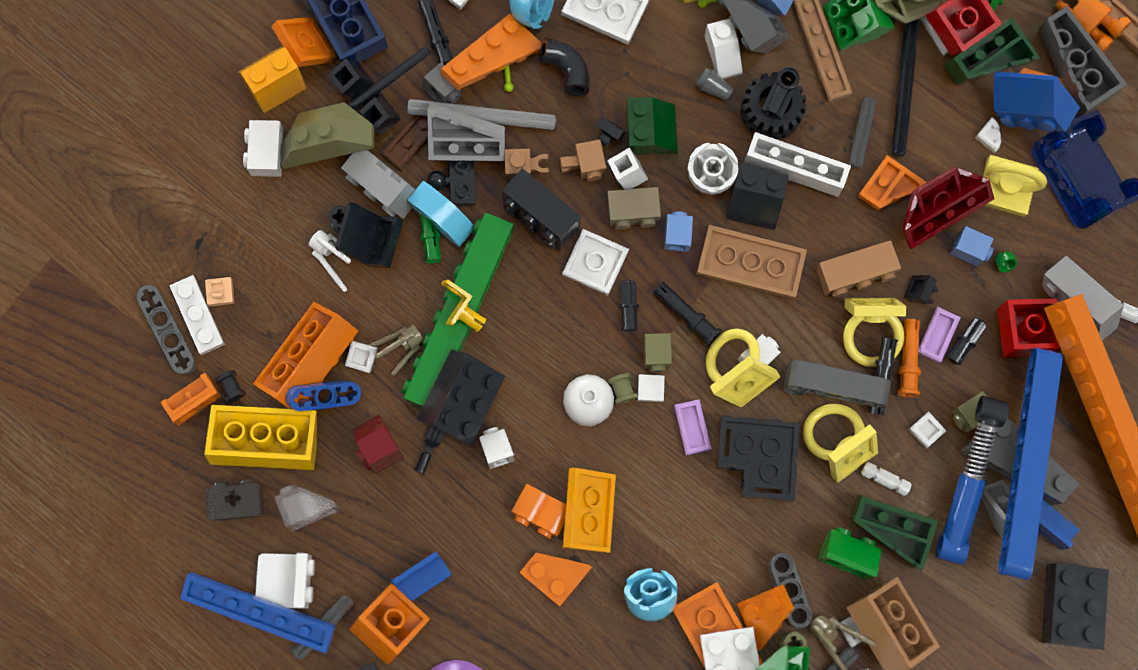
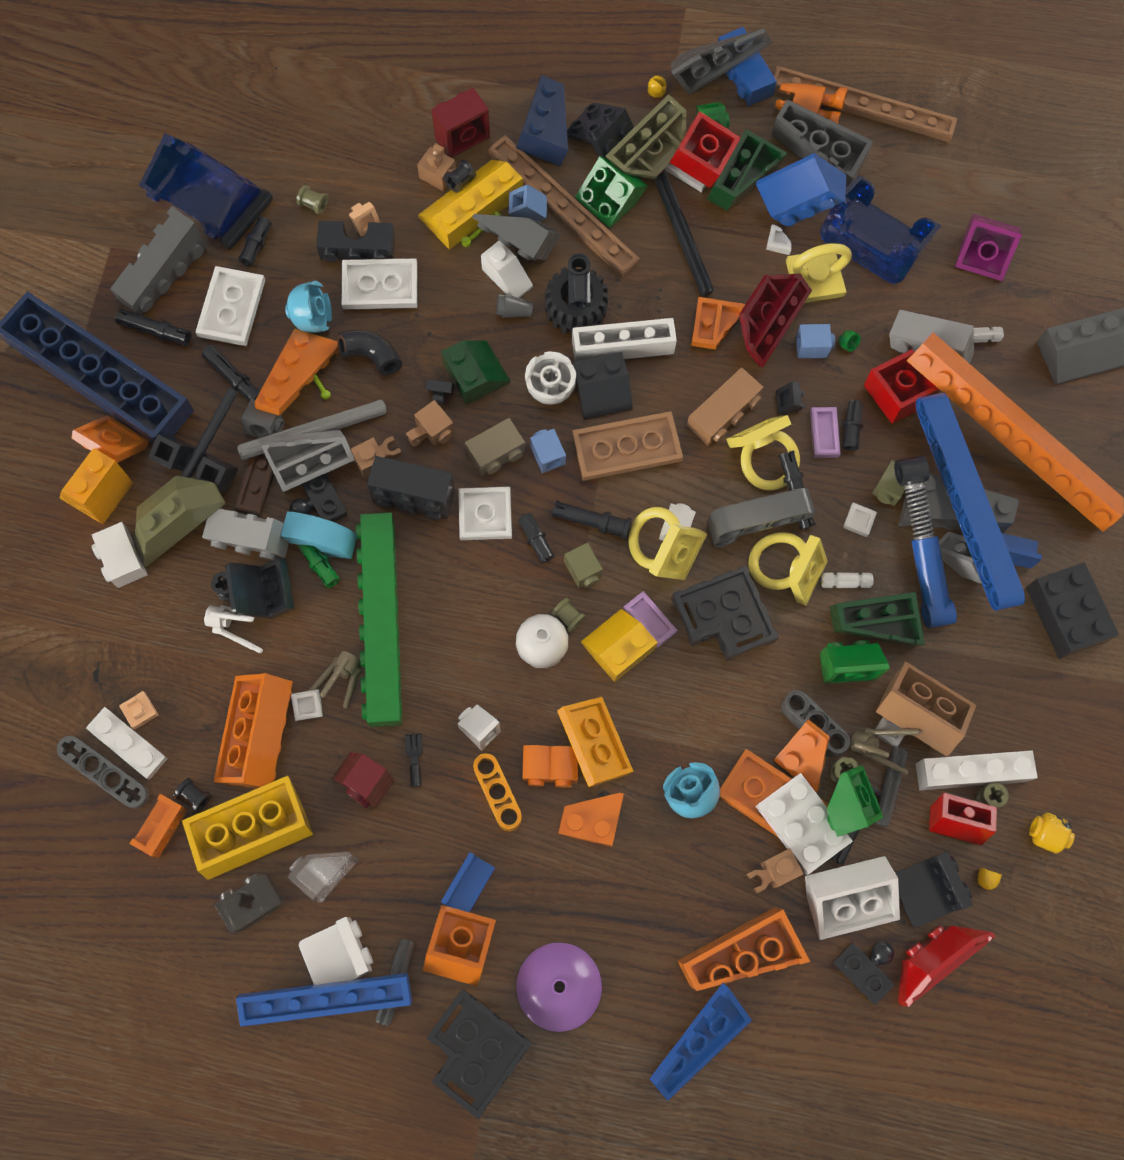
camera: 25 degrees left, 5 degrees down
blue beam [285,380,361,411] -> none
black brick [417,350,505,446] -> none
yellow bracket [441,279,486,332] -> none
white brick [607,148,648,190] -> none
white tile [638,374,665,402] -> none
dark grey axle [848,97,876,169] -> none
orange pin [897,319,921,398] -> none
none -> light orange beam [473,753,522,832]
none -> yellow slope [581,609,658,683]

